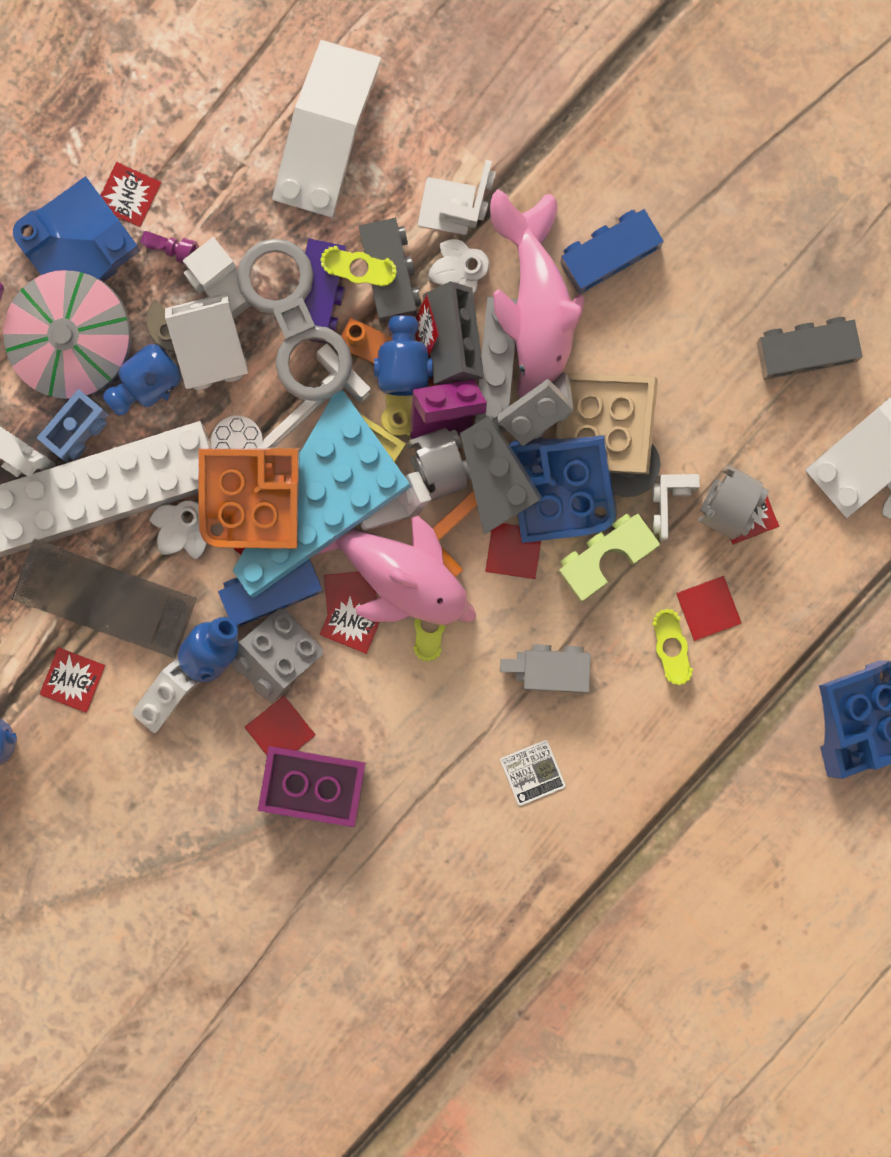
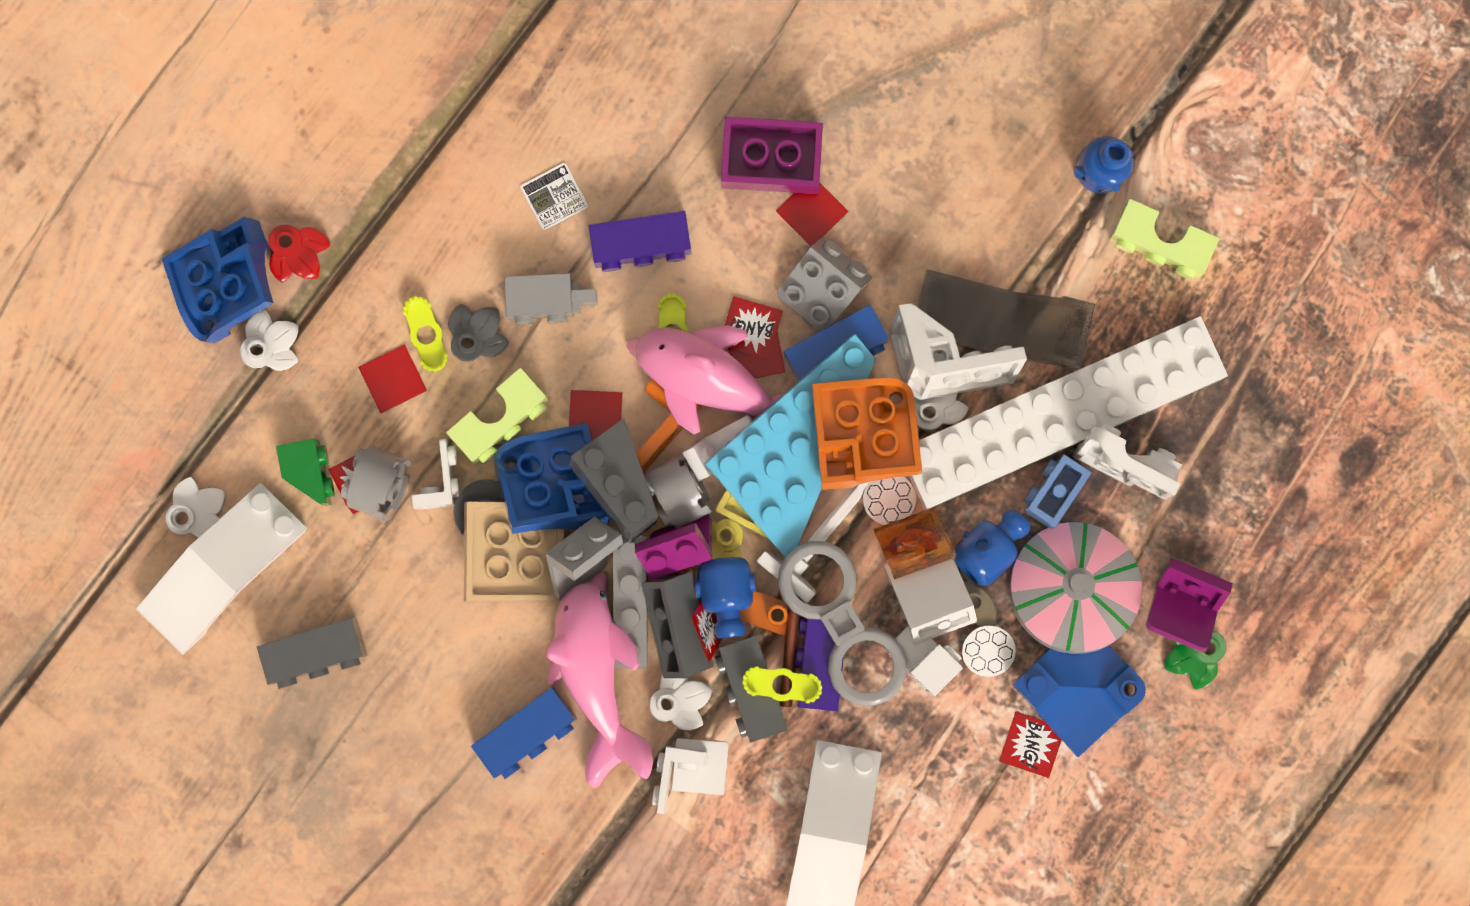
camera: 170 degrees right, 0 degrees up
sticker [39,647,105,713] -> none
white bracket [132,658,200,733] -> none
magenta piece [140,231,199,265] -> none
blue piece [178,617,239,682] -> none
none -> white plate [240,310,298,371]
none -> red plate [269,225,330,283]
none -> green slope [276,438,335,506]
none -> dark grey plate [448,304,509,362]
none -> dark purple brick [588,211,692,272]
none -> copper bar [779,608,800,707]
none -> clear orange tile [873,507,956,579]
none -> white bracket [889,303,1027,400]
none -> white sticker [962,626,1016,677]

